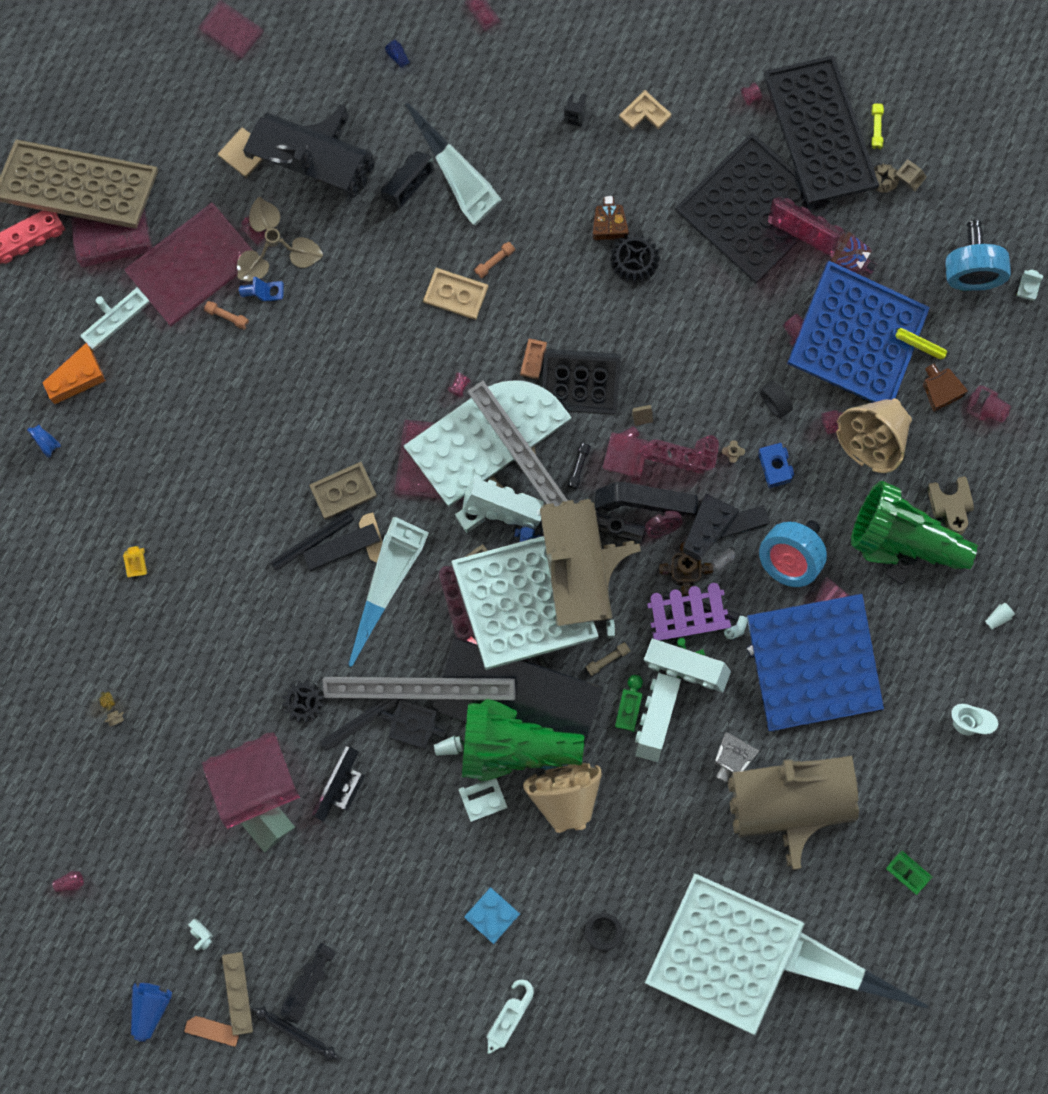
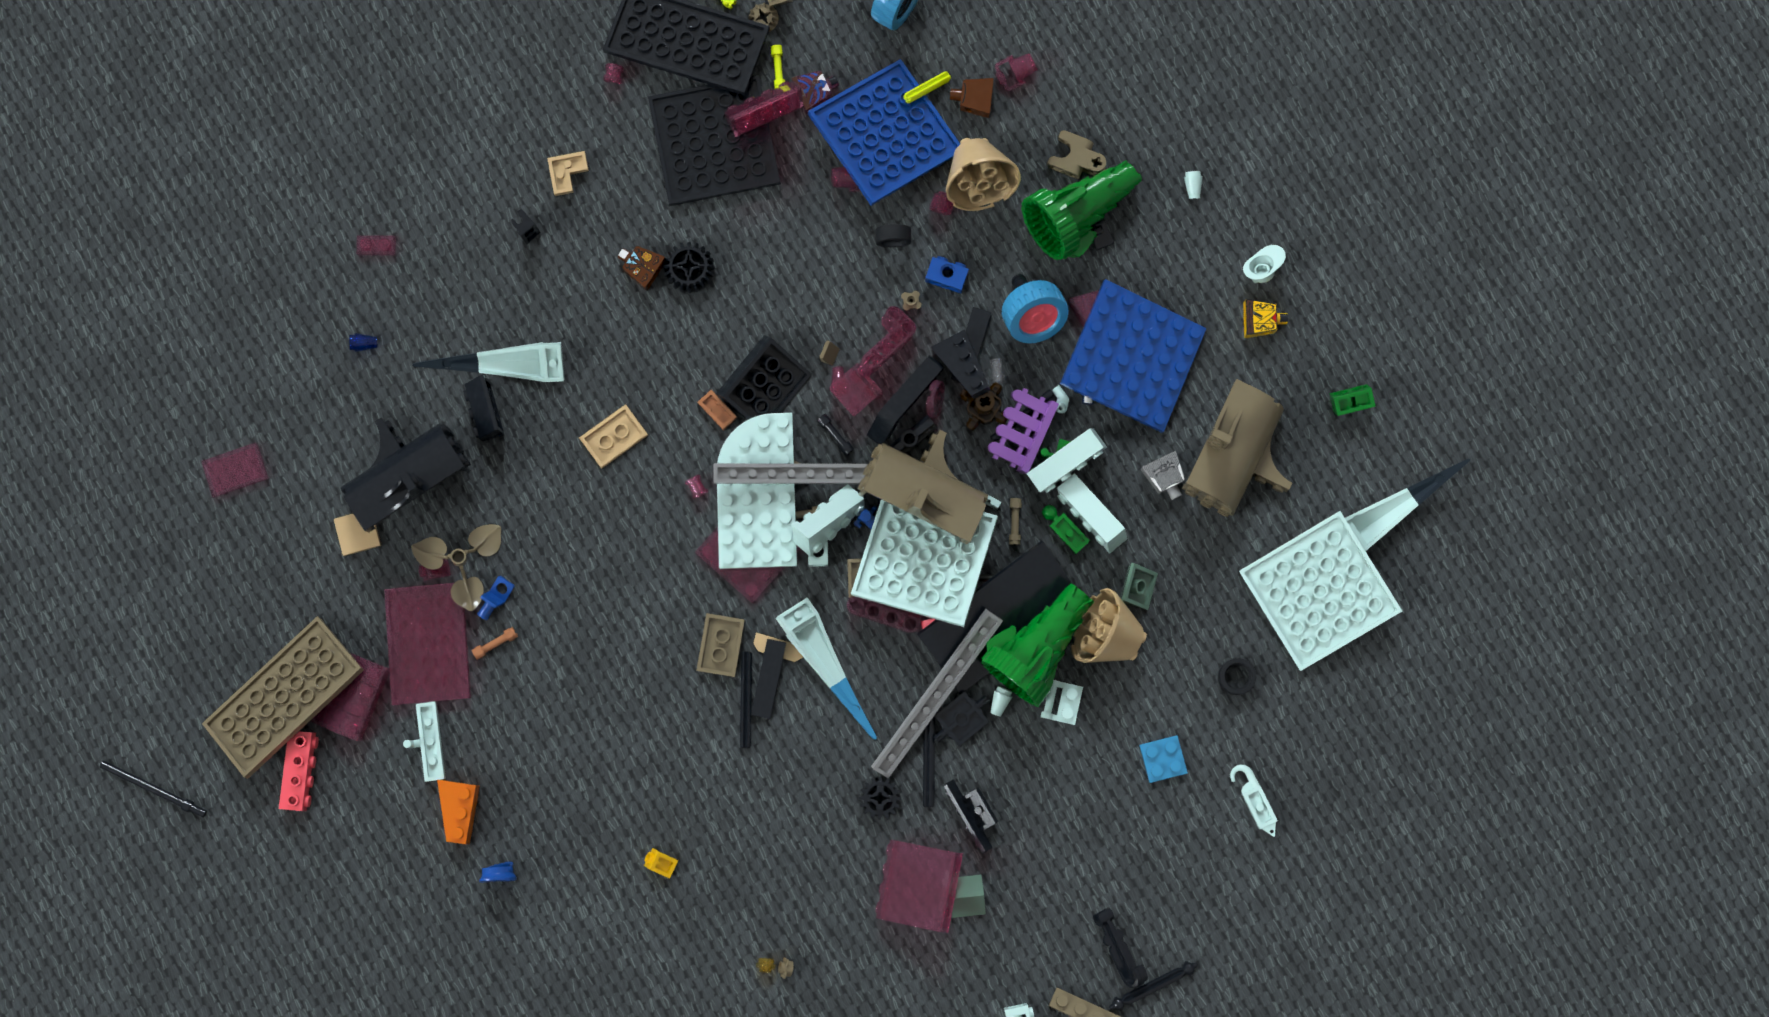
camera: 60 degrees left, 5 degrees up
nougat bar [474,242,515,278] -> none
none -> neon yellow bar [771,45,786,91]
none -> sand green slope [1120,563,1158,610]
none -> torso [1243,299,1288,338]

